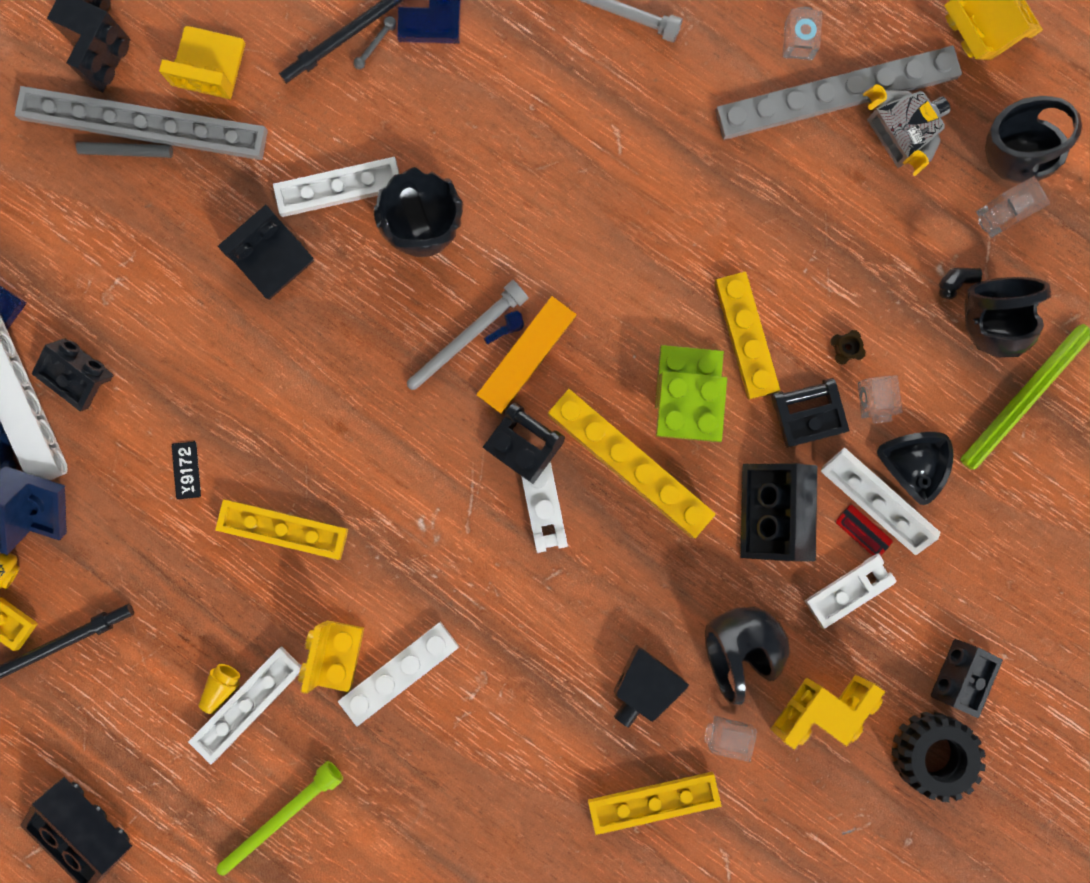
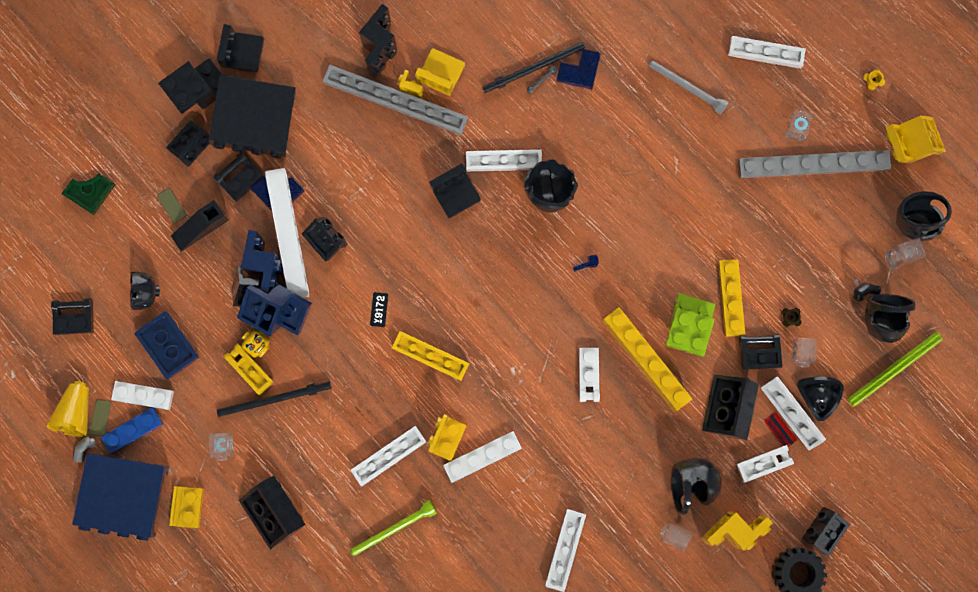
camera: 15 degrees right, 5 degrees down
dark grey bar [76,142,173,158] -> none
yellow cone [198,664,240,714] -> none
light grey piece [407,280,529,390] -> none
light orange tile [476,296,577,415] -> none
black plate [482,403,565,484] -> none
yellow plate [588,771,722,835] -> none
black torso [614,645,689,728] -> none
torso [863,84,951,176] -> none
none -> yellow bracket [397,70,424,99]
none -> white plate [545,509,586,592]

